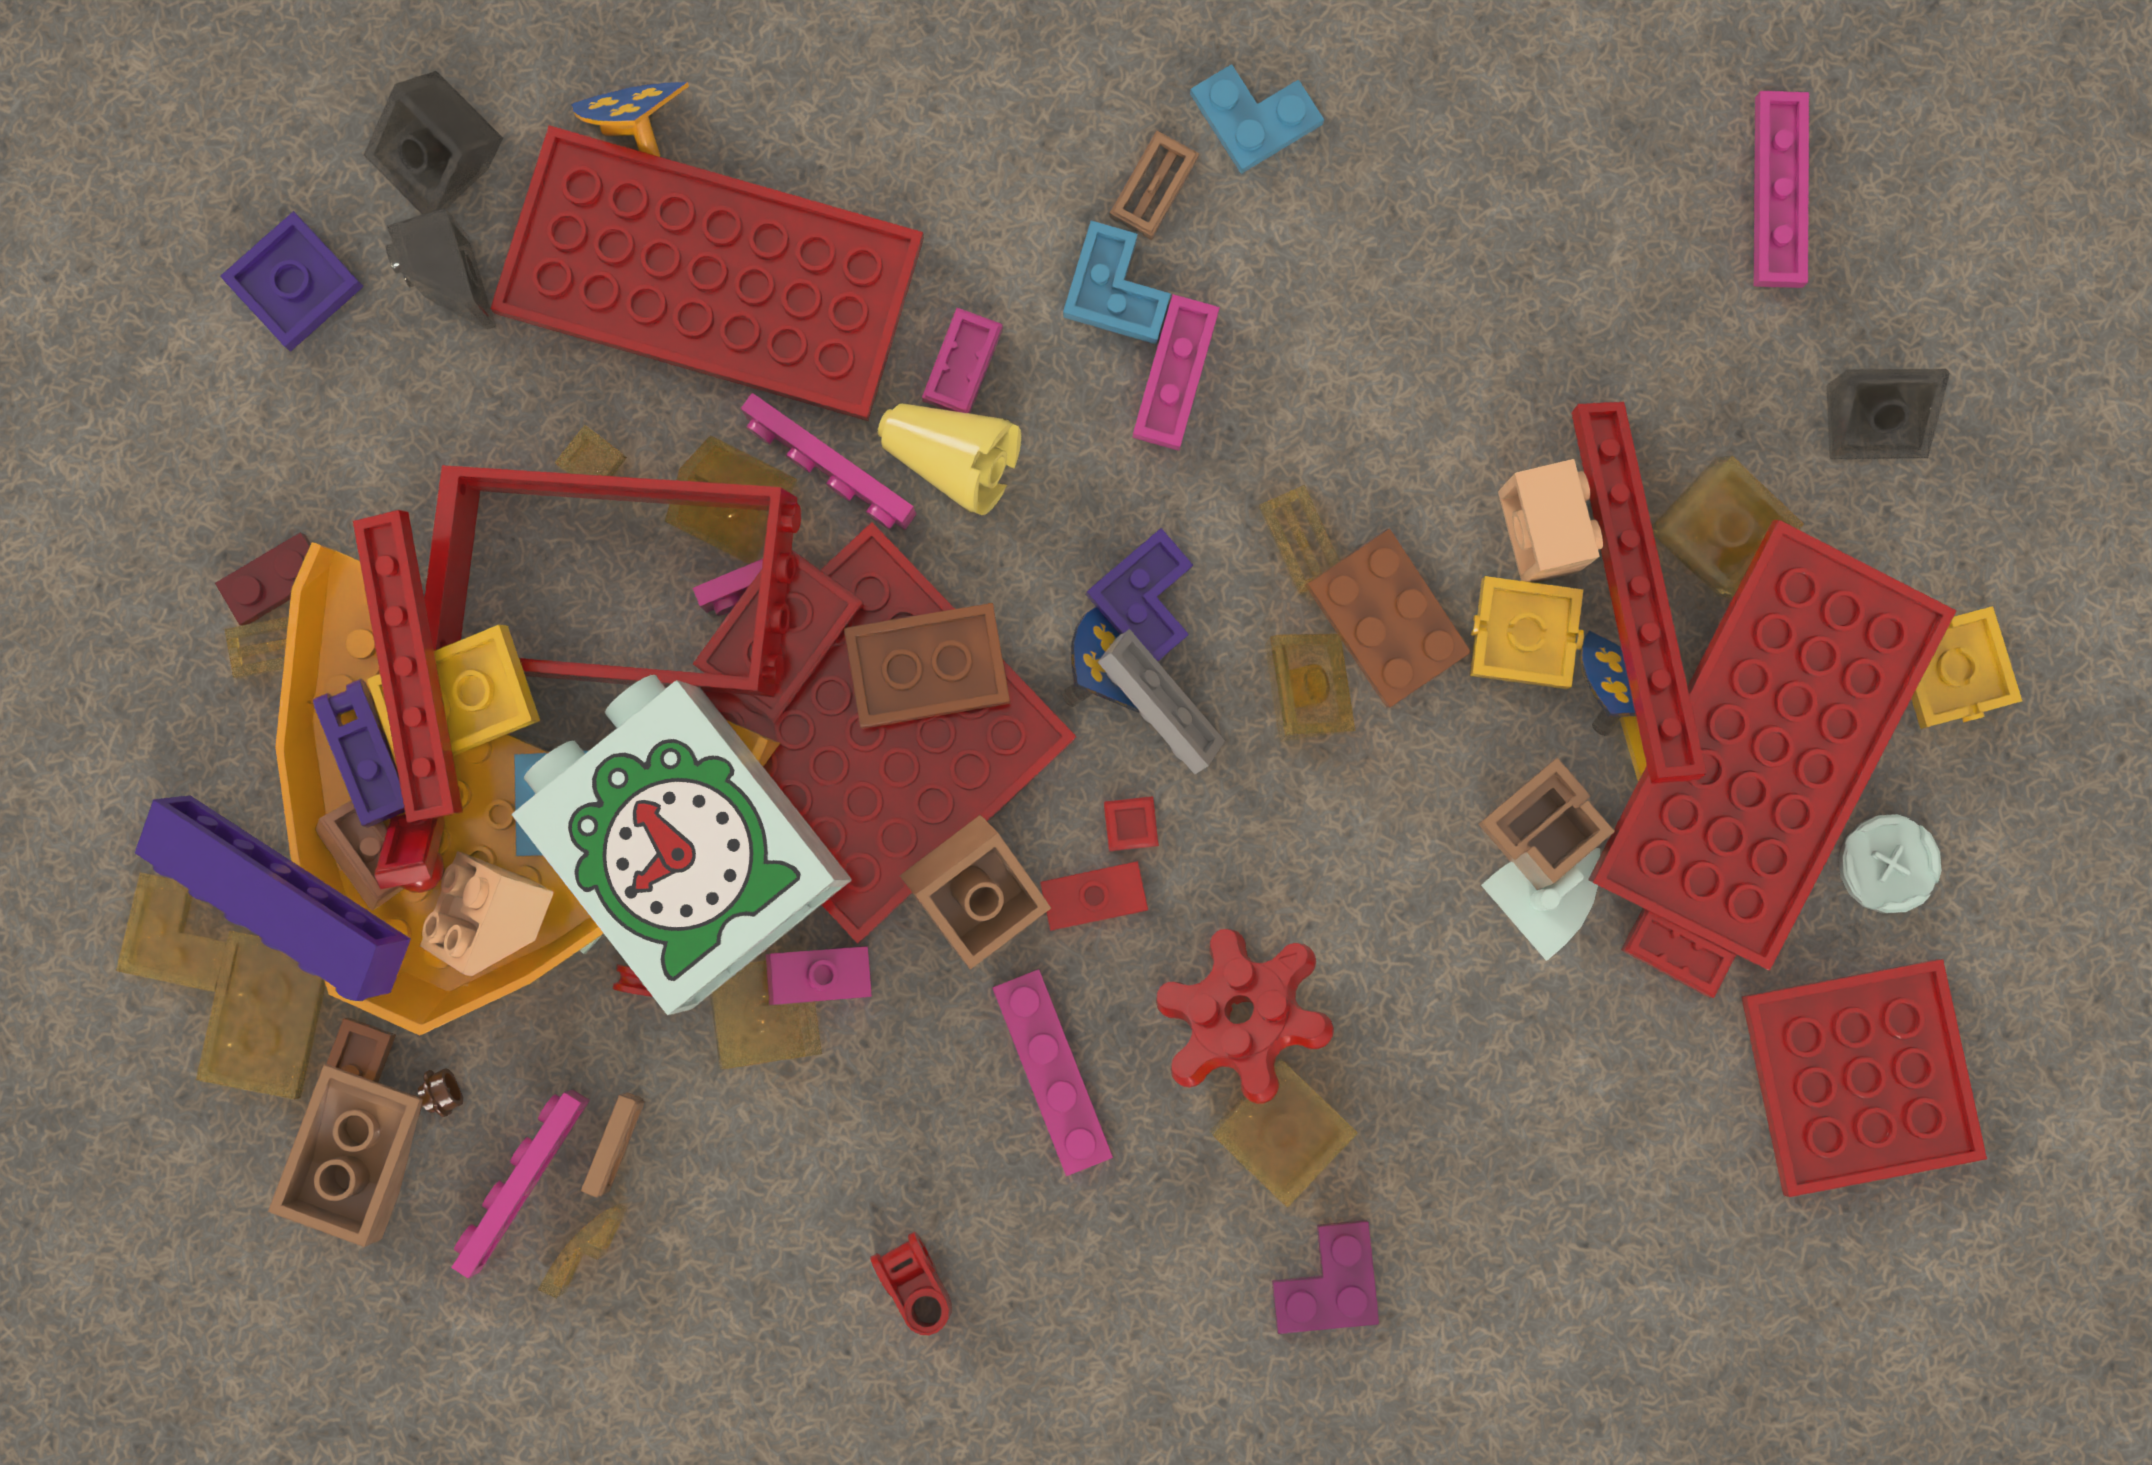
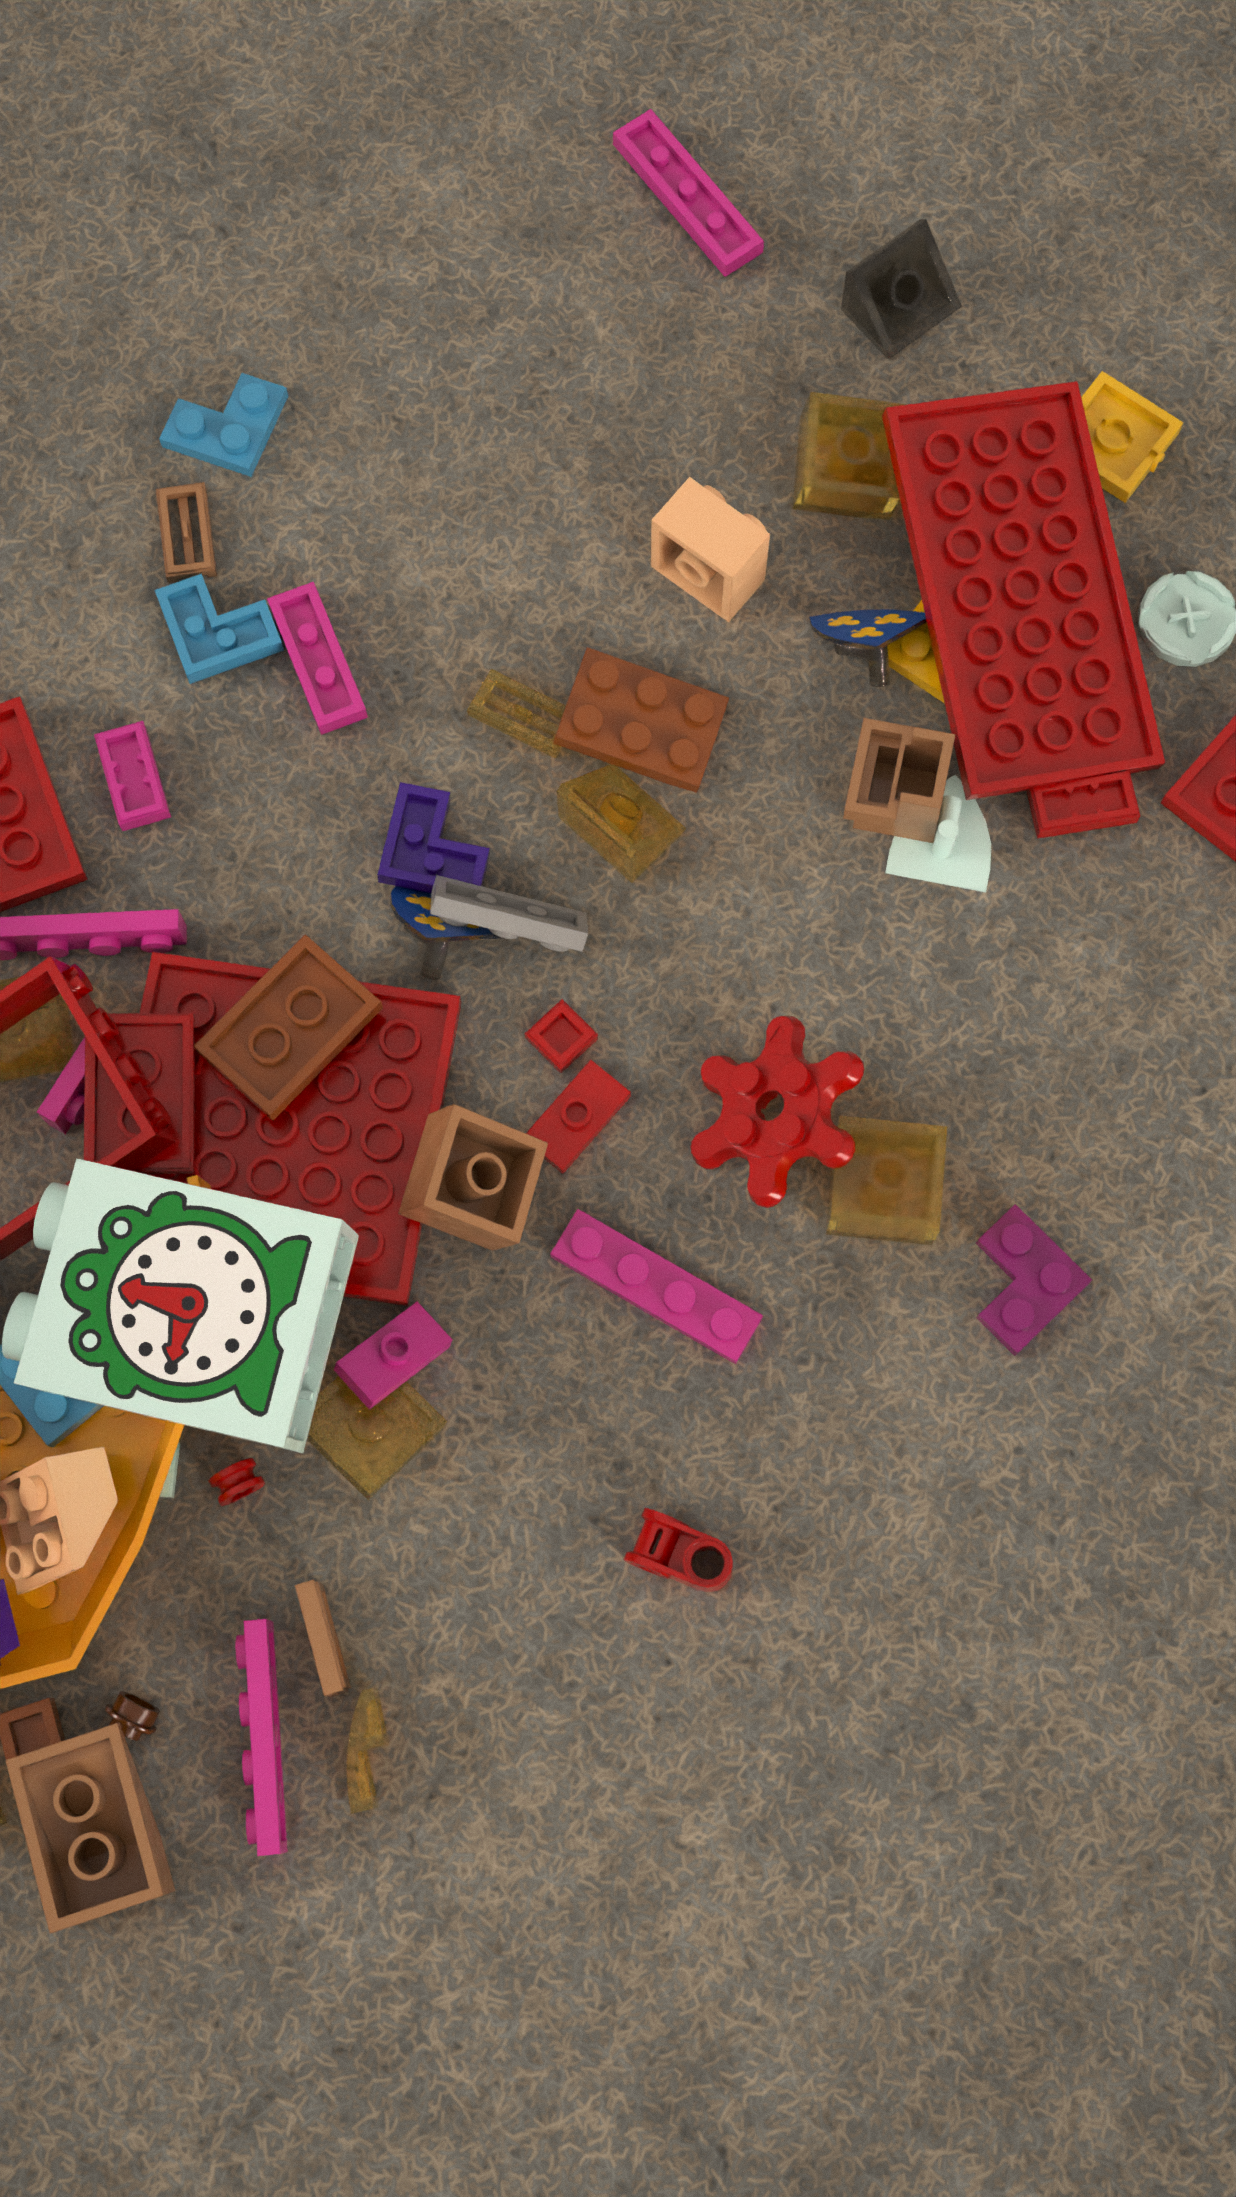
camera: 35 degrees left, 10 degrees down
light yellow cone [878,403,1021,515] -> none
yellow plate [1470,576,1584,689] -> none
red plate [1571,401,1707,784] -> none

